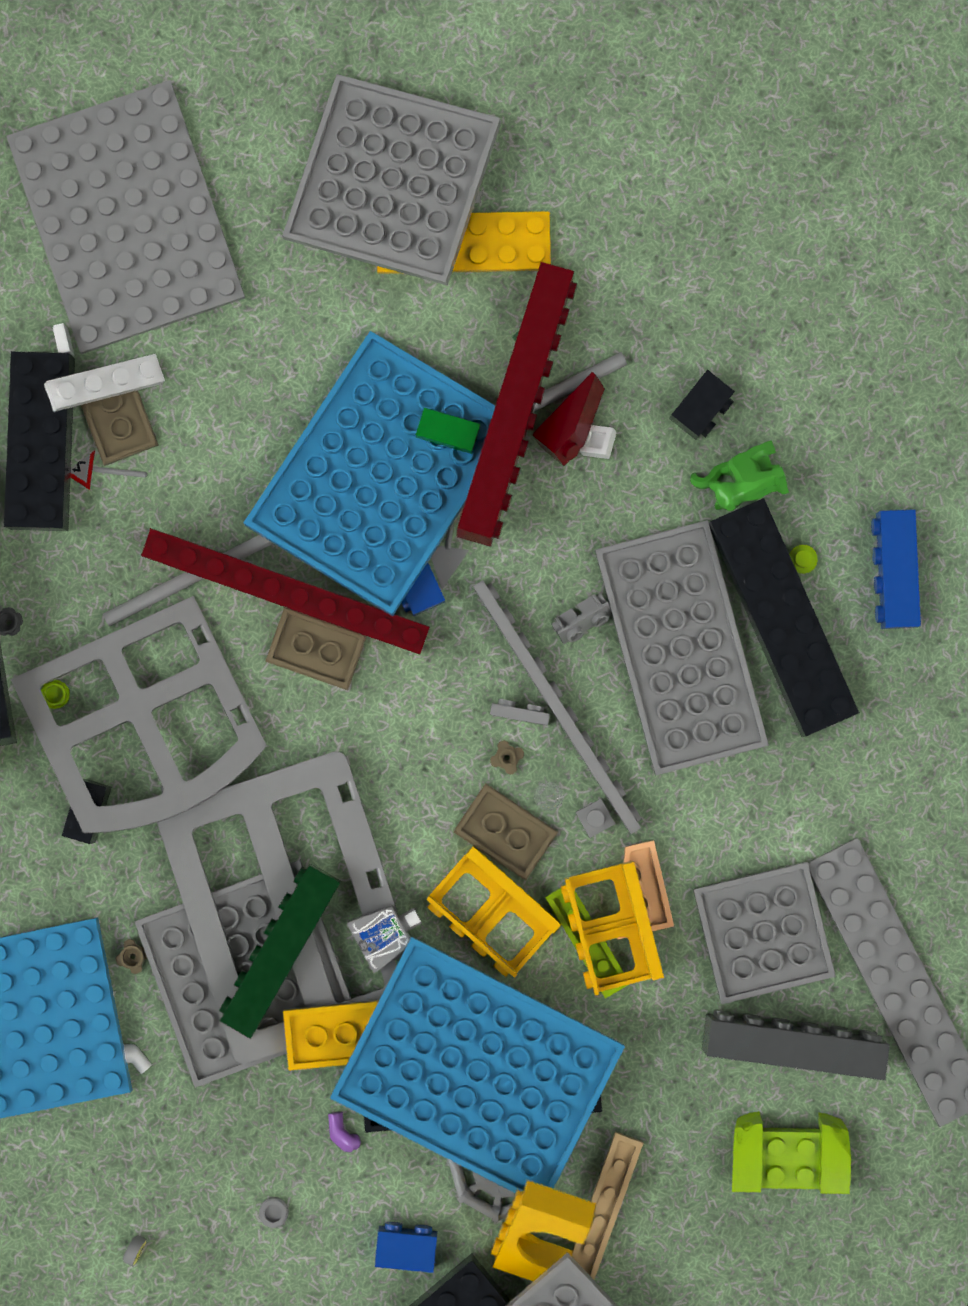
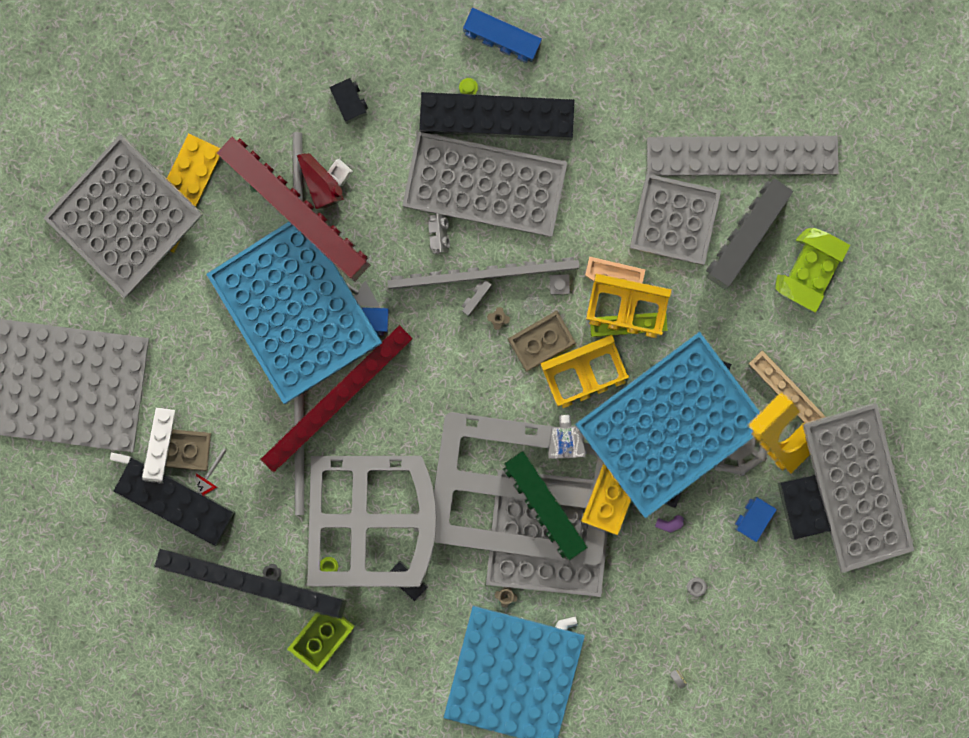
camera: 65 degrees left, 0 degrees up
dark tan tile [265,607,367,690] -> none
green tile [415,408,481,454] -> none
bright green animal [690,440,789,511] -> none

